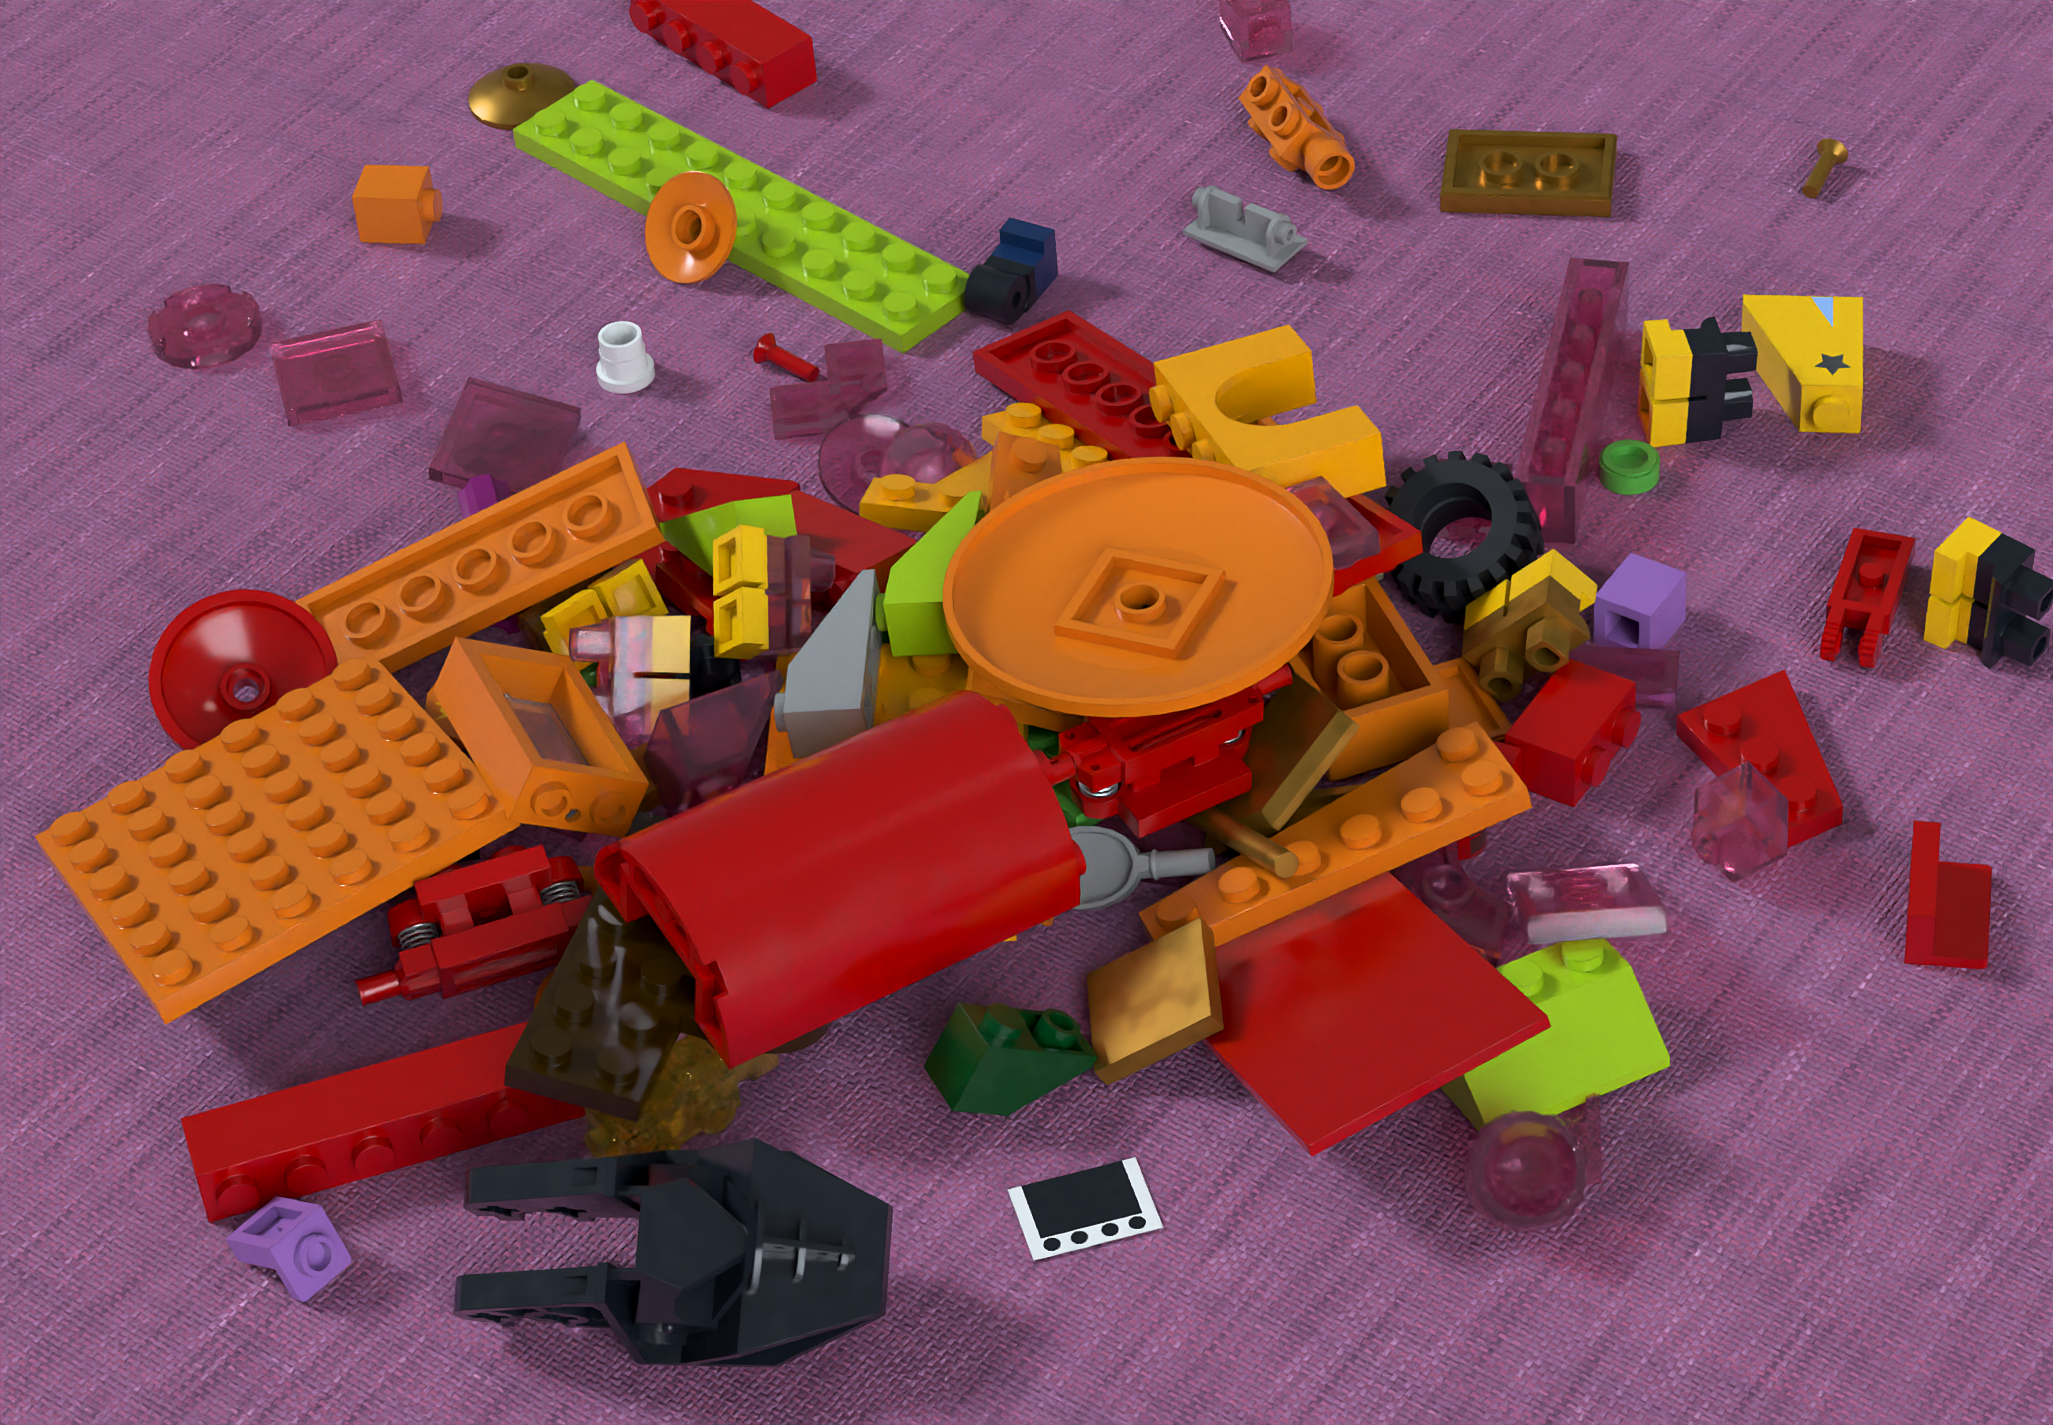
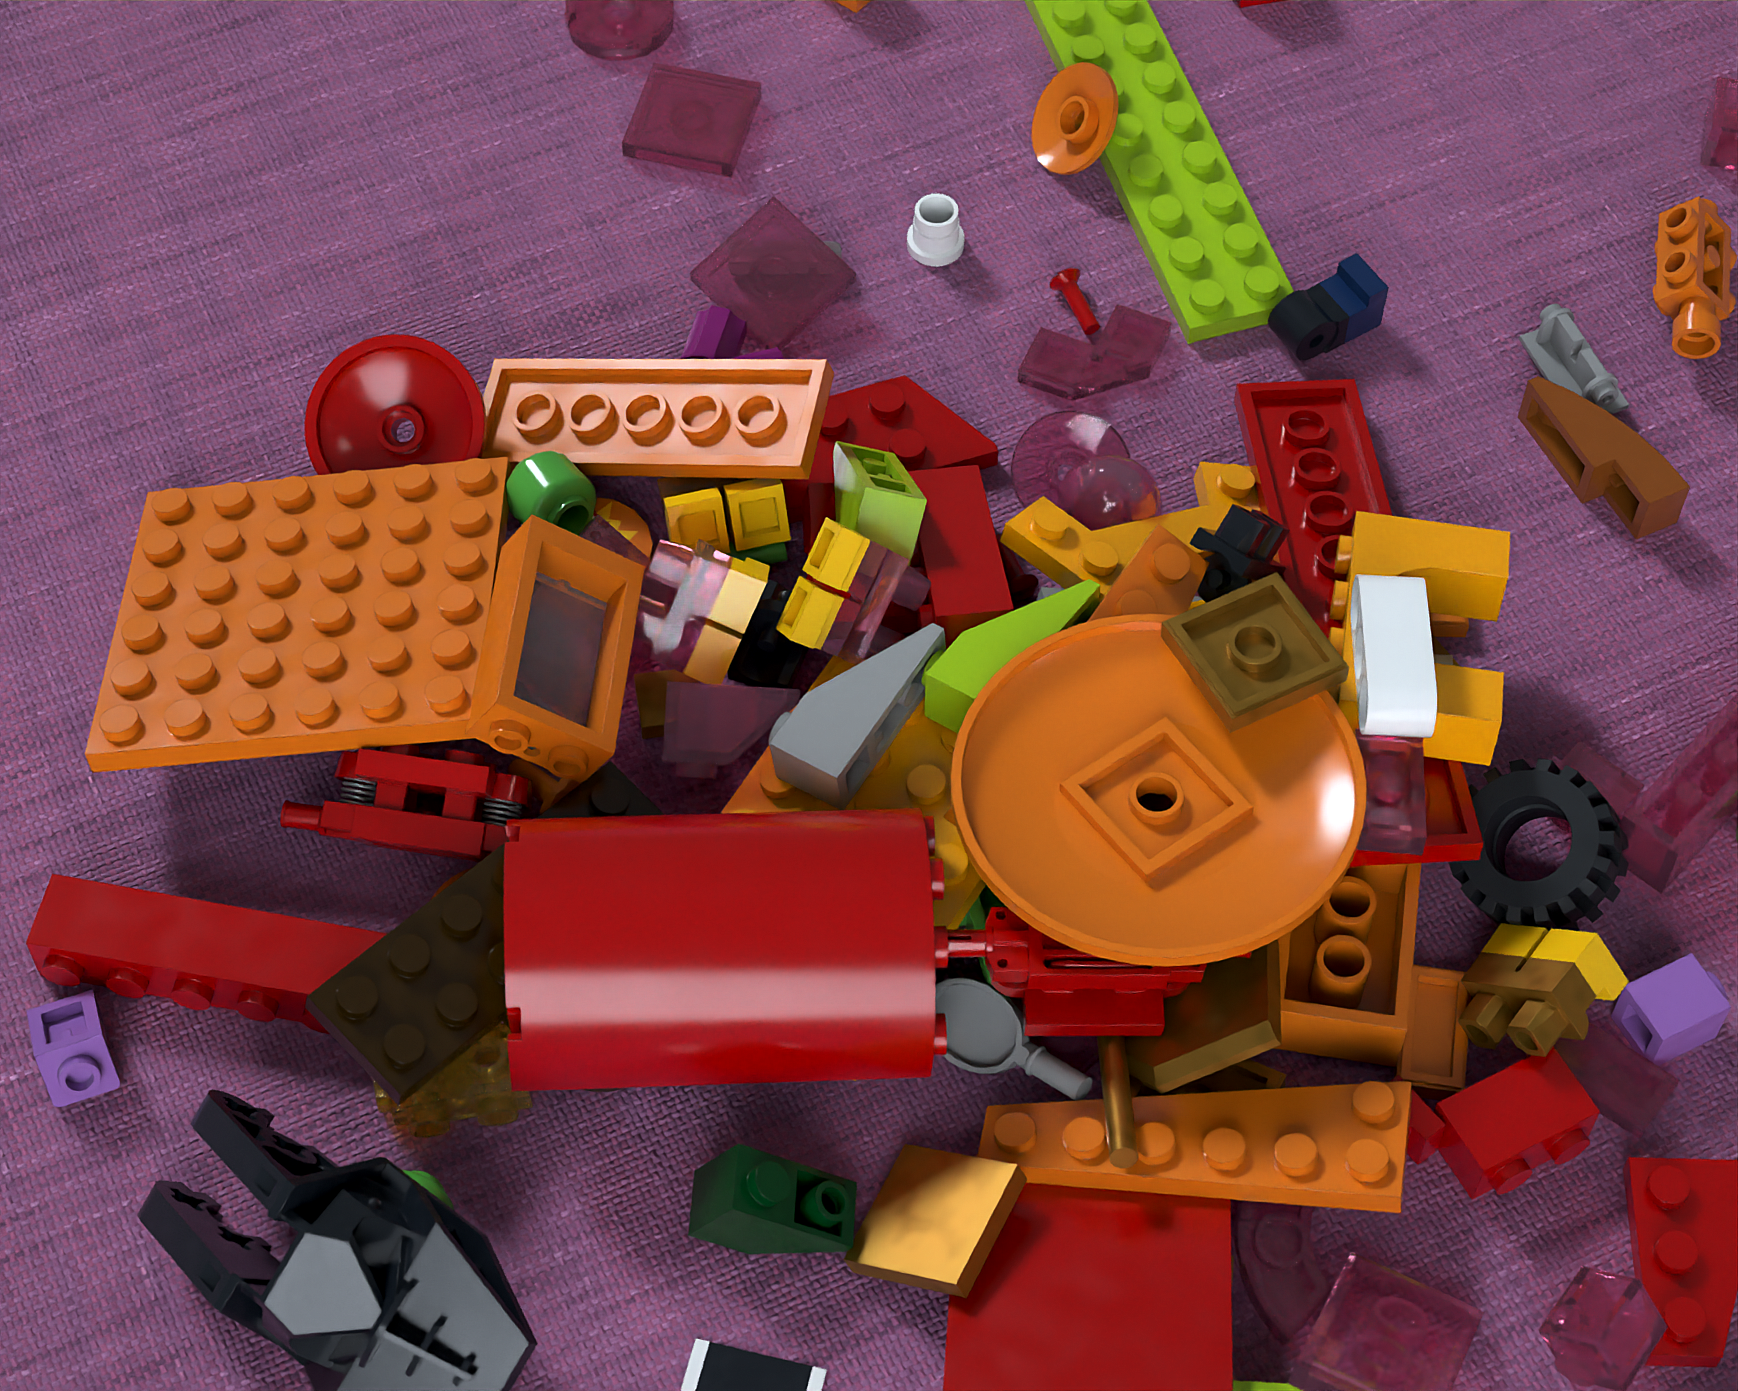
camera: 25 degrees right, 15 degrees up
none -> bright green head [506,451,597,536]
none -> pearl gold tile [1161,572,1349,733]
none -> black hips [1189,504,1290,603]
none -> white beam [1350,574,1437,738]
none -> dark orange slope [1518,376,1690,540]

